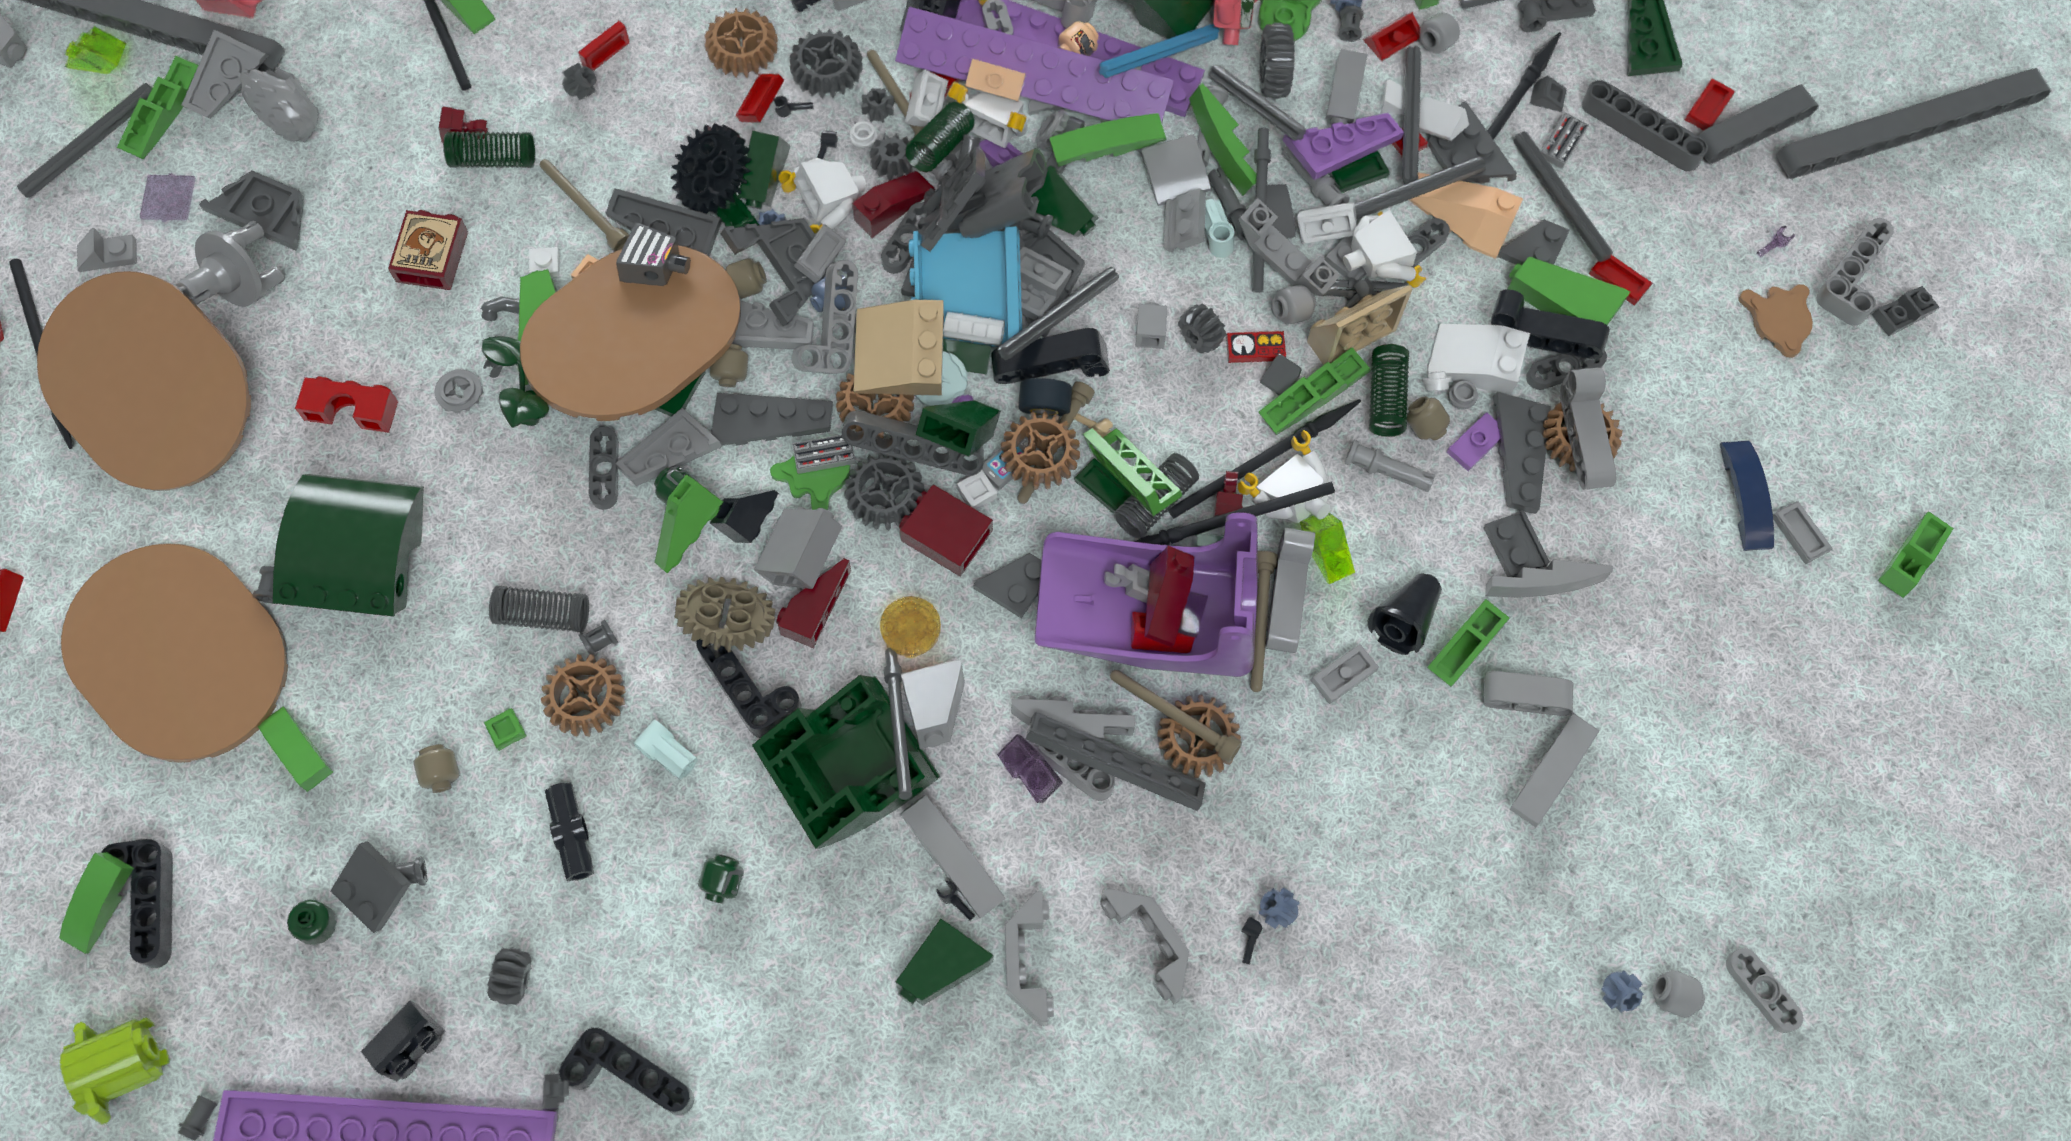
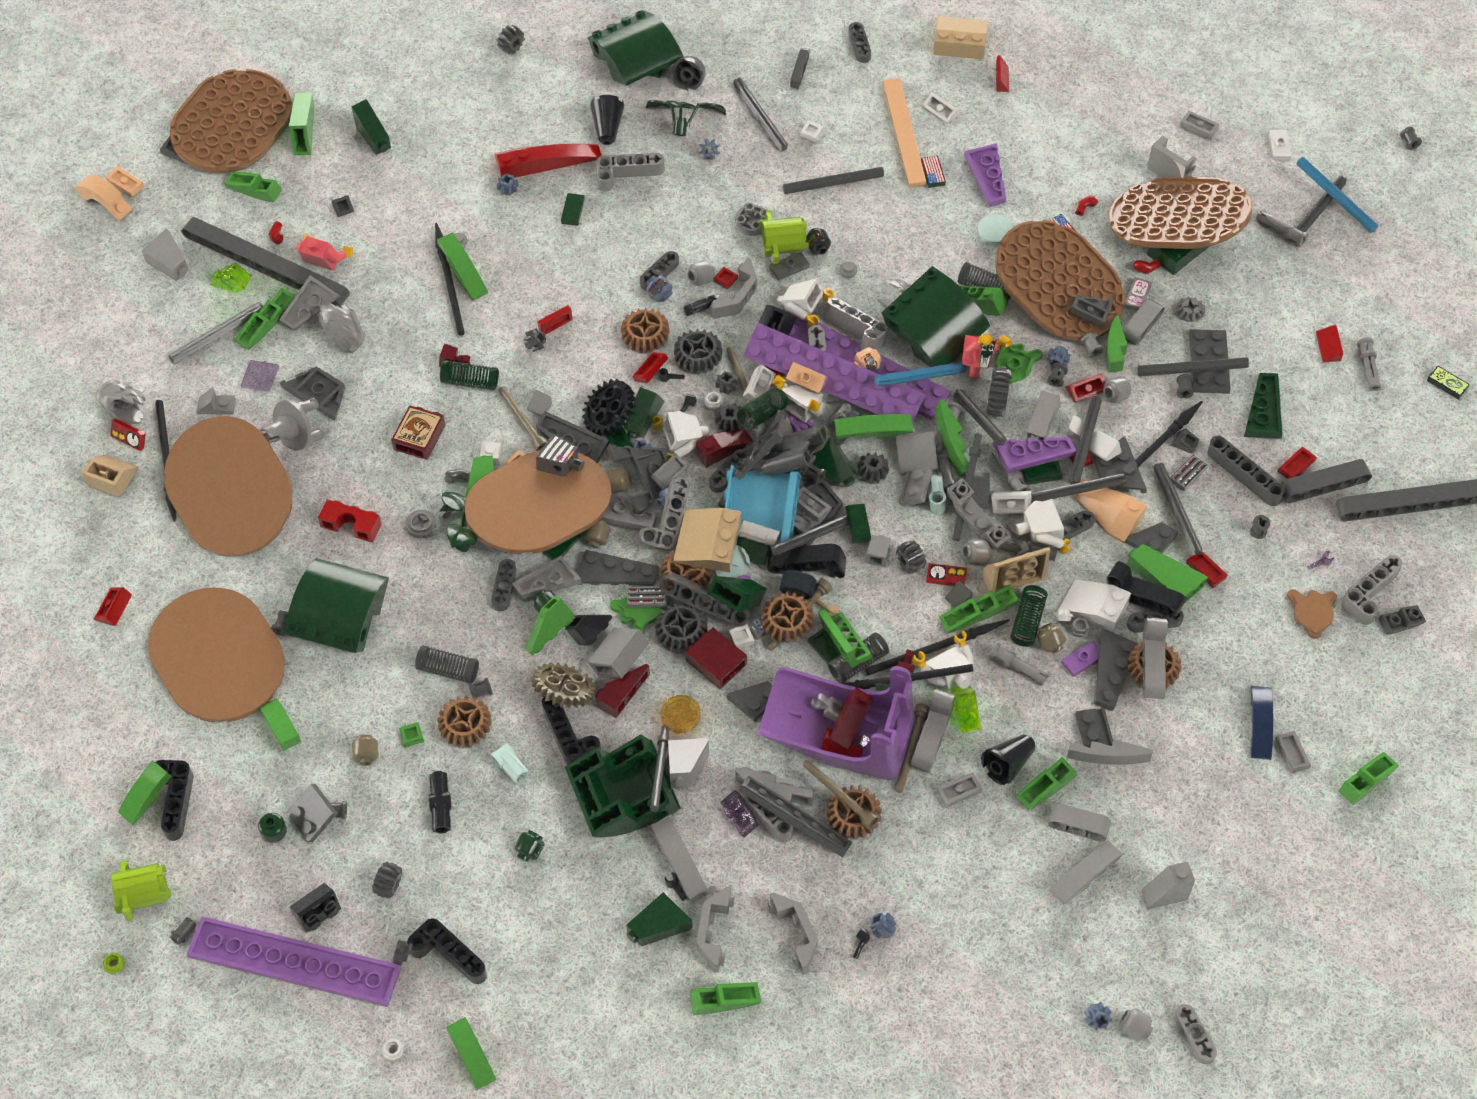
camera: 15 degrees right, 10 degrees down
none -> light grey slope [527,390,552,416]
none -> bright green slope [690,982,761,1015]
none -> dark green tile [845,503,871,543]
none -> dark grey gear [857,452,889,484]
none -> light grey slope [1141,862,1195,909]
none -> dark grey bush [1250,515,1271,539]

